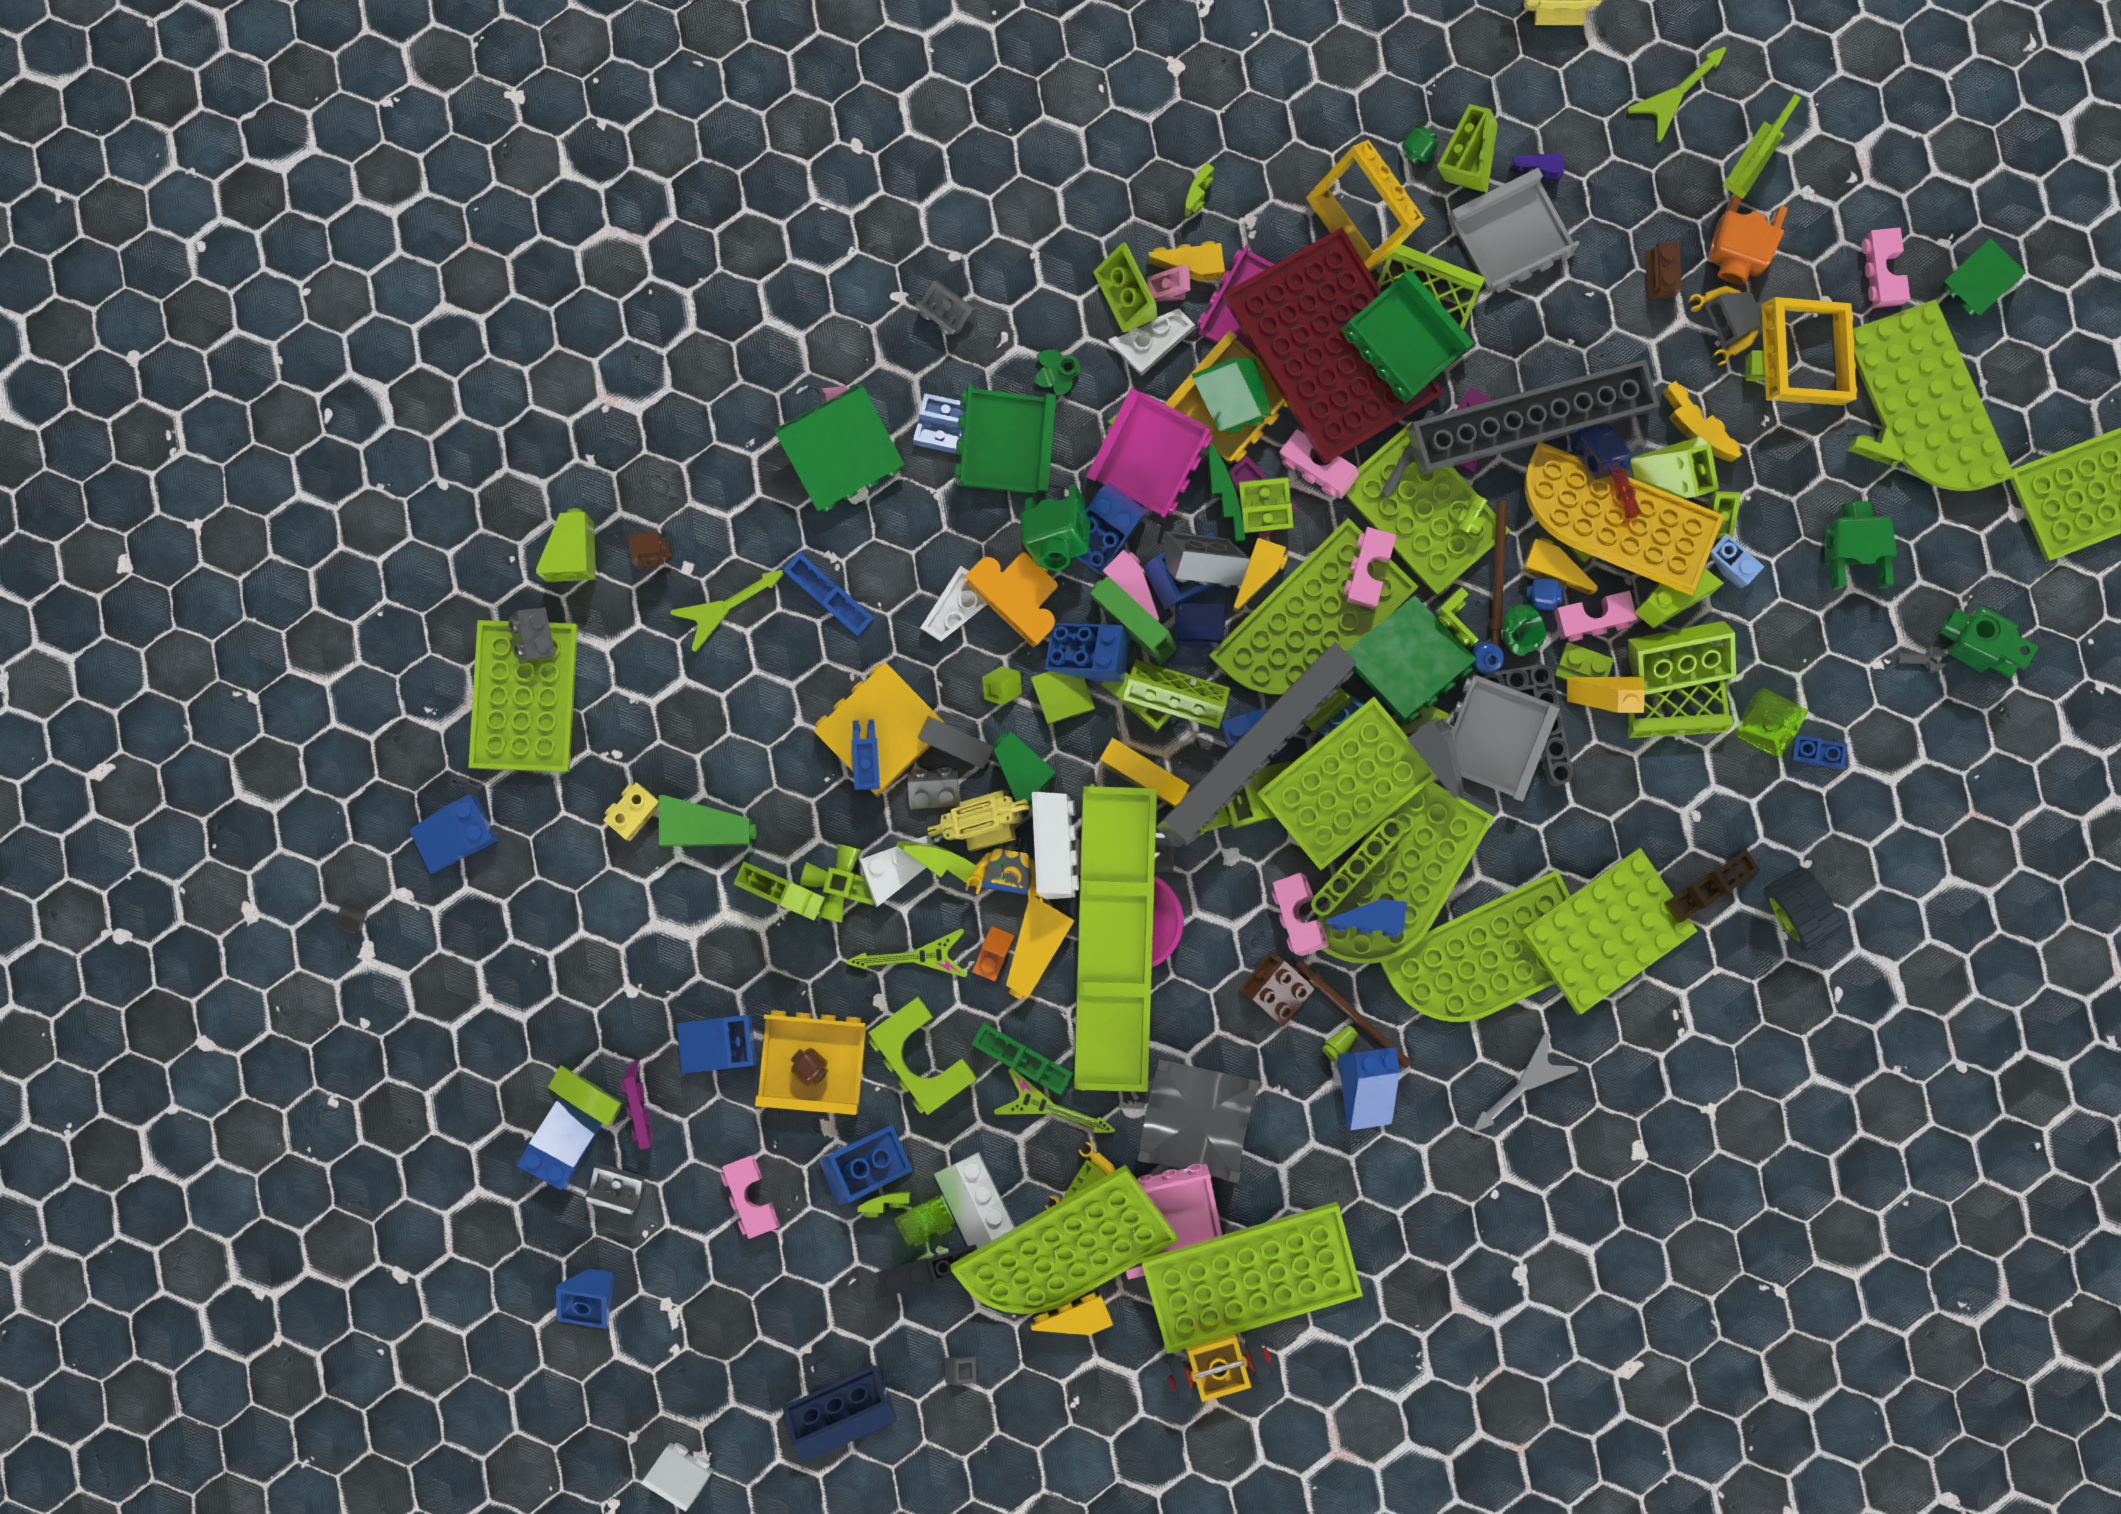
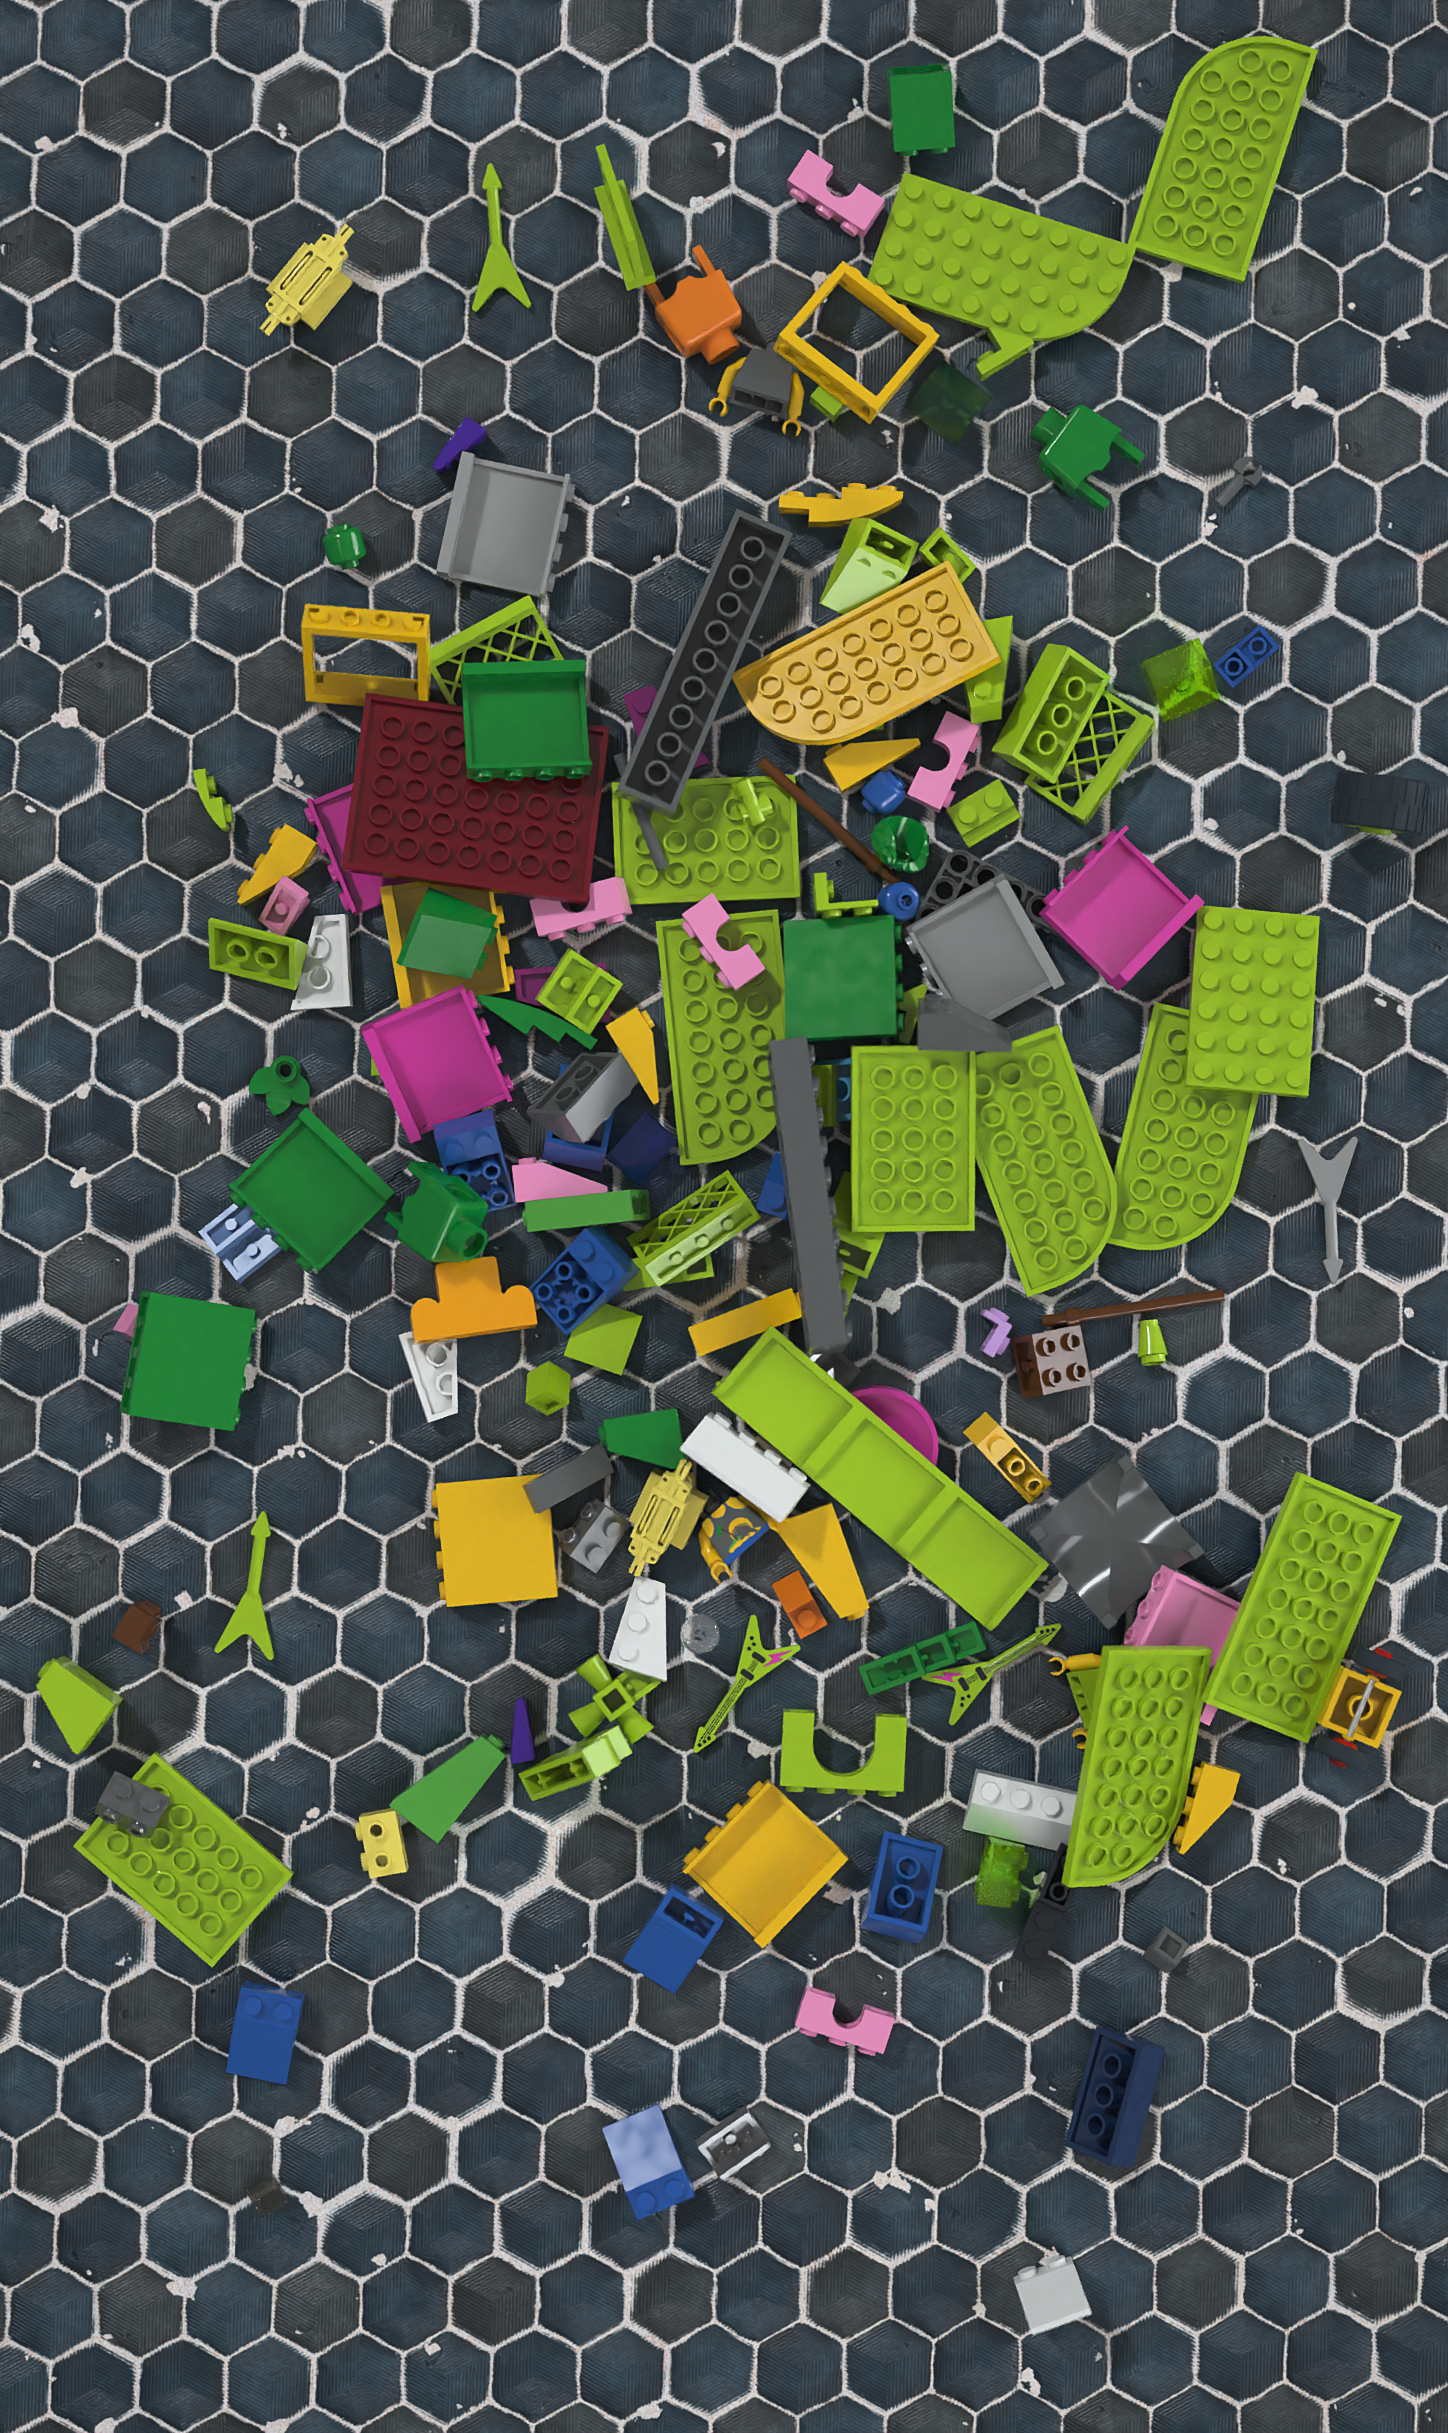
camera: 50 degrees left, 5 degrees up
lime slope [548,1065,624,1126] -> none
blue slope [556,1269,614,1329] -> none
magenta wing [621,1060,653,1150] -> none
blue slope [782,552,873,636] -> none
reddish brown head [791,1048,829,1086] -> none
blue hinge [852,719,880,791] -> none
lime slope [858,1192,911,1217] -> none
lime slope [896,841,978,883] -> none
flat silver bracket [914,280,975,335] -> none
bright pink arch [1272,873,1329,956] -> none
lime beam [1311,818,1404,916] -> none
blue slope [1326,899,1407,937] -> none
slope [1338,1047,1400,1131] -> none
lime wedge [1437,104,1498,193] -> none
yellow slope [1567,677,1644,713] -> none
clear blue piece [1570,423,1633,480] -> none
clear red pin [1610,468,1641,518] -> none
reddish brown window [1645,242,1682,299] -> none
dark brown slope [1664,849,1760,923] -> none
light blue slope [1710,534,1764,589] -> none
green piece [1939,607,2039,679] -> none
none -> dark purple slope [510,1696,537,1764]
none -> clear head [680,1613,720,1654]
none -> clear green slope [907,360,993,446]
none -> yellow slope [963,1412,1052,1504]
none -> lavender bracket [979,1307,1012,1357]
none -> dark pink panel [1039,825,1205,991]

